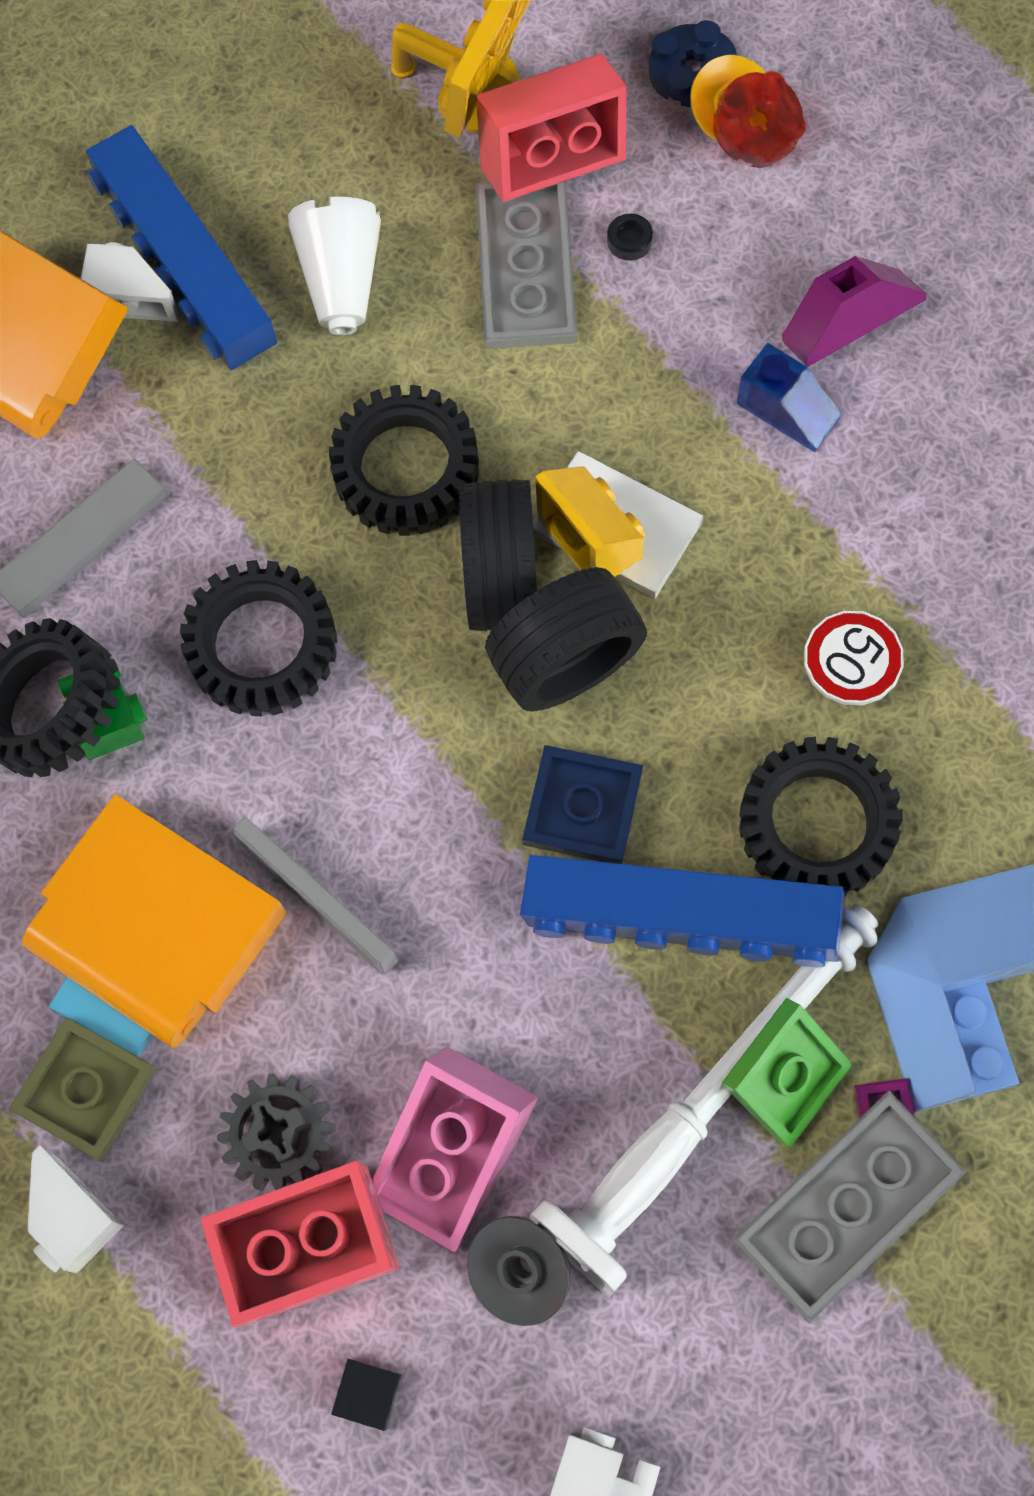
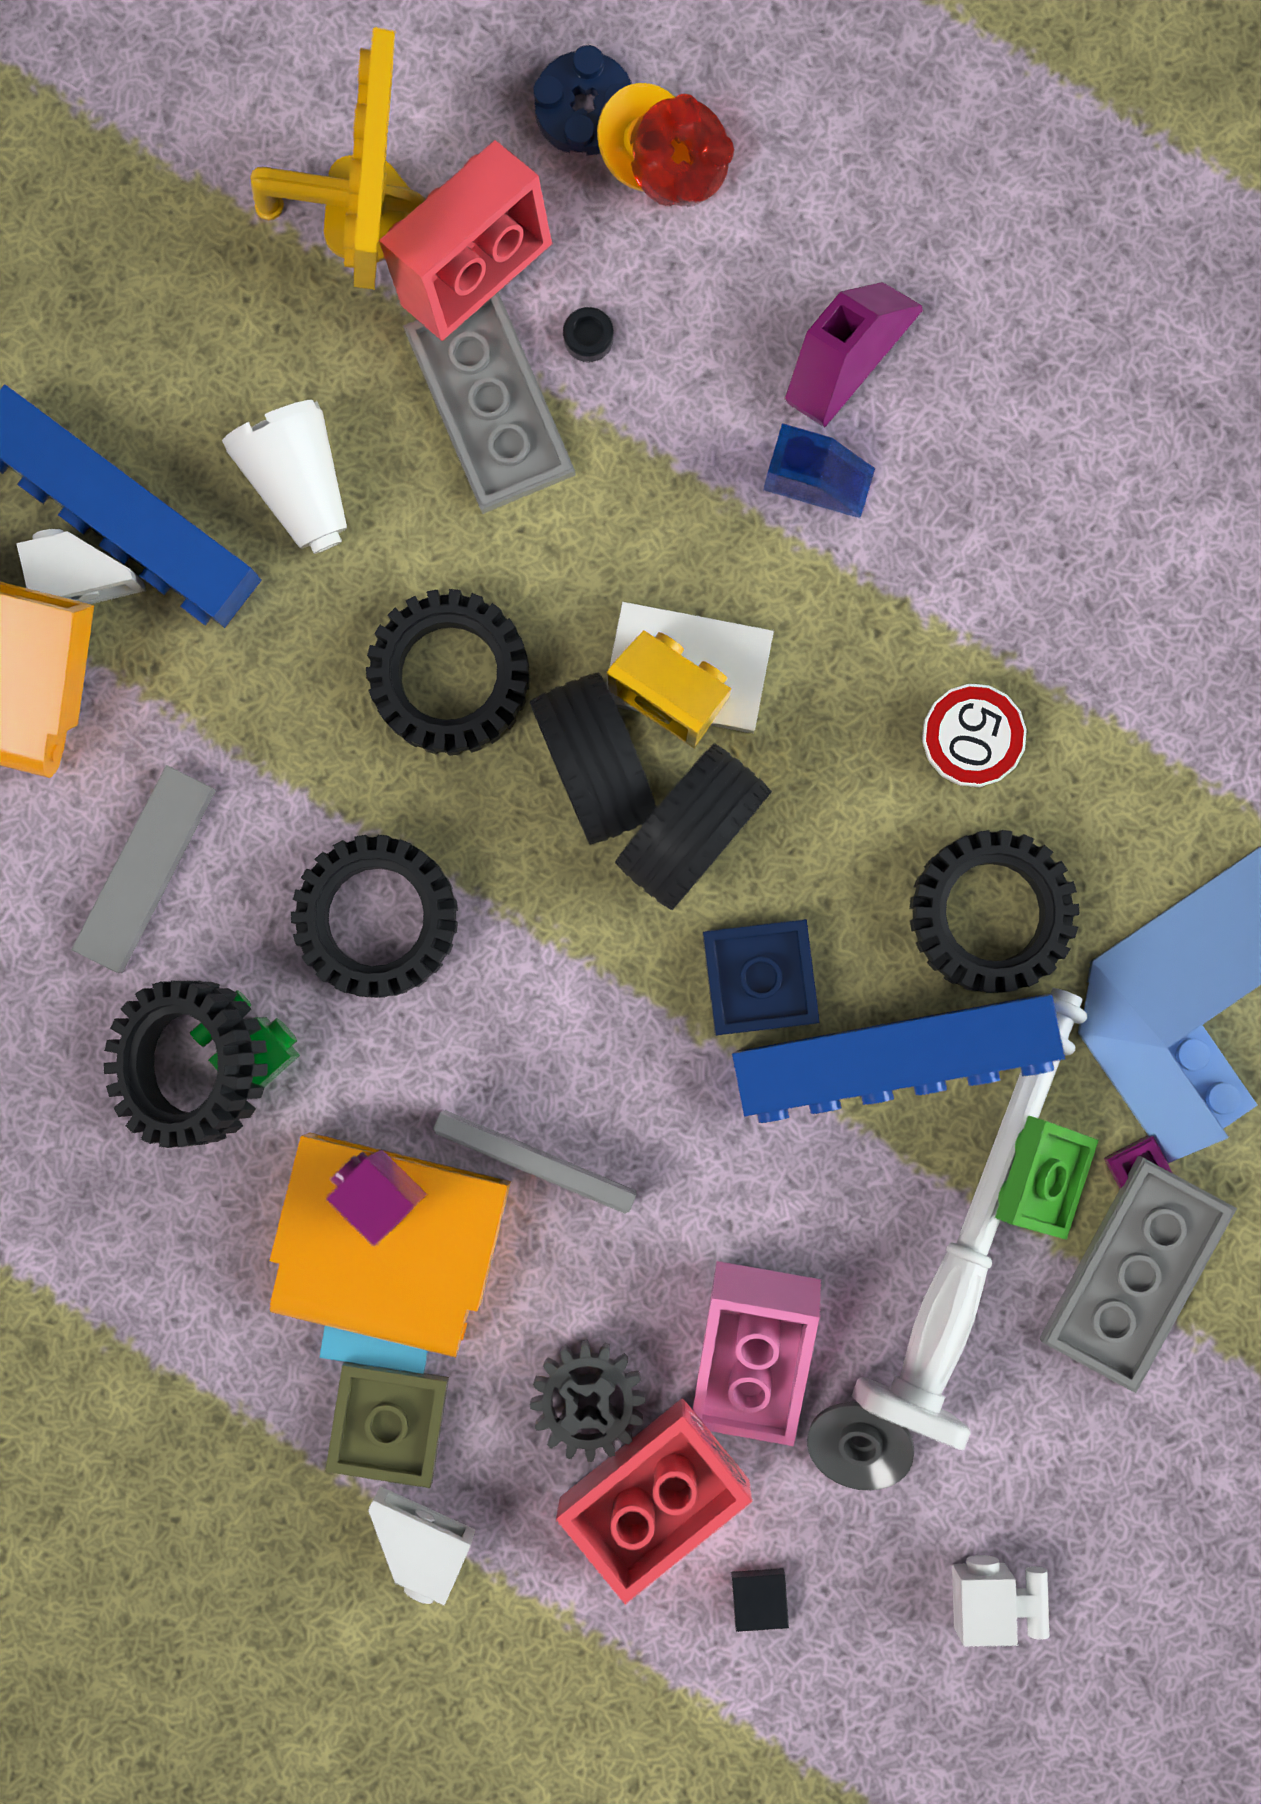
camera: 25 degrees left, 15 degrees up
none -> magenta brick [326,1149,427,1246]

